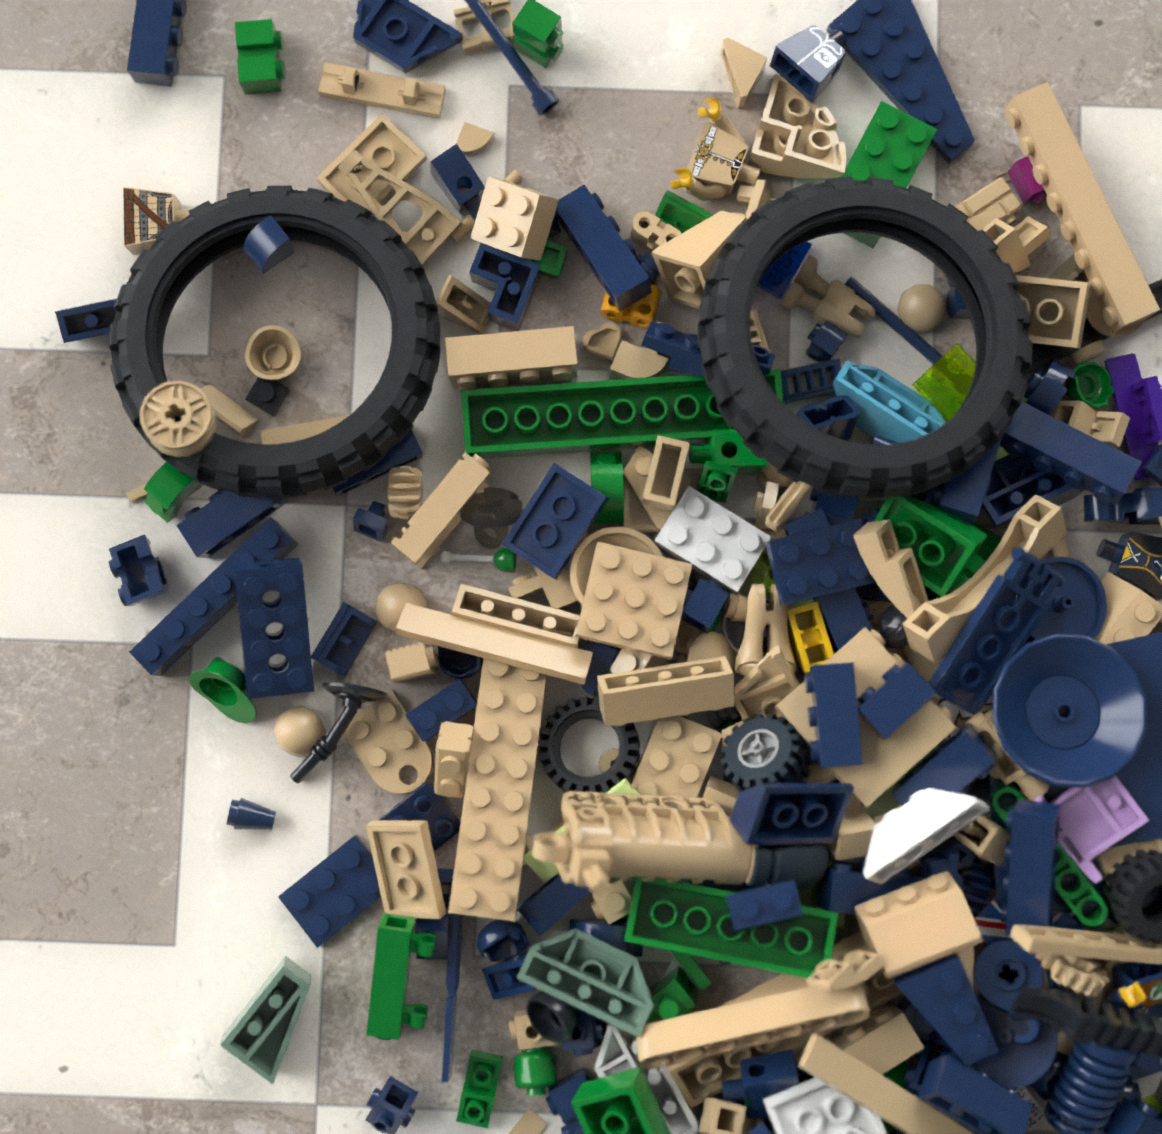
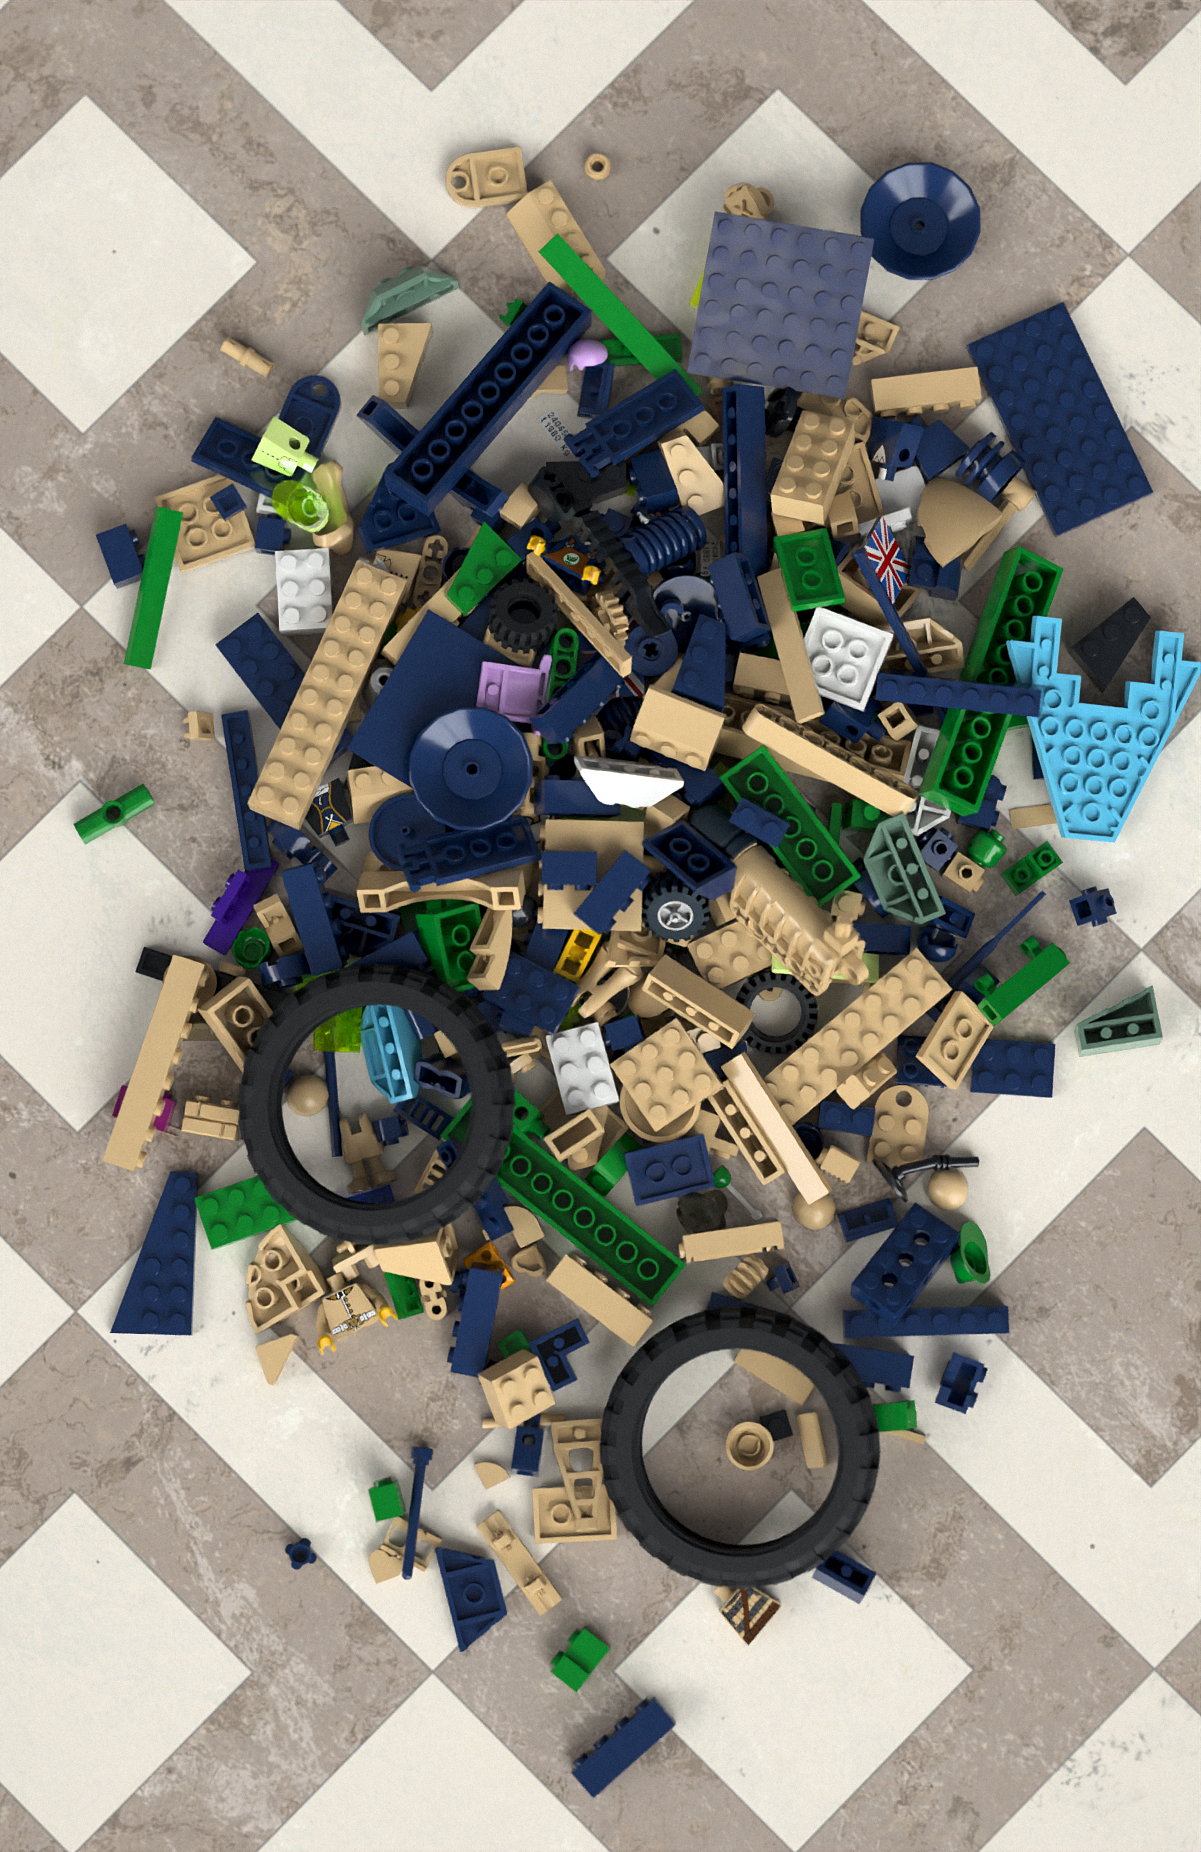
camera: 130 degrees left, 0 degrees up
tan wheel [140,381,216,457] -> none
dark blue cone [226,798,276,830] -> none
dark blue brick [244,215,294,274] -> none
tan slope [436,275,491,334] -> none
black piece [526,991,577,1043] -> none
green slope [696,461,738,503] -> none
torso [770,25,846,102] -> none
tan slope [806,950,885,991] -> none
tan brick [983,217,1051,272] -> none

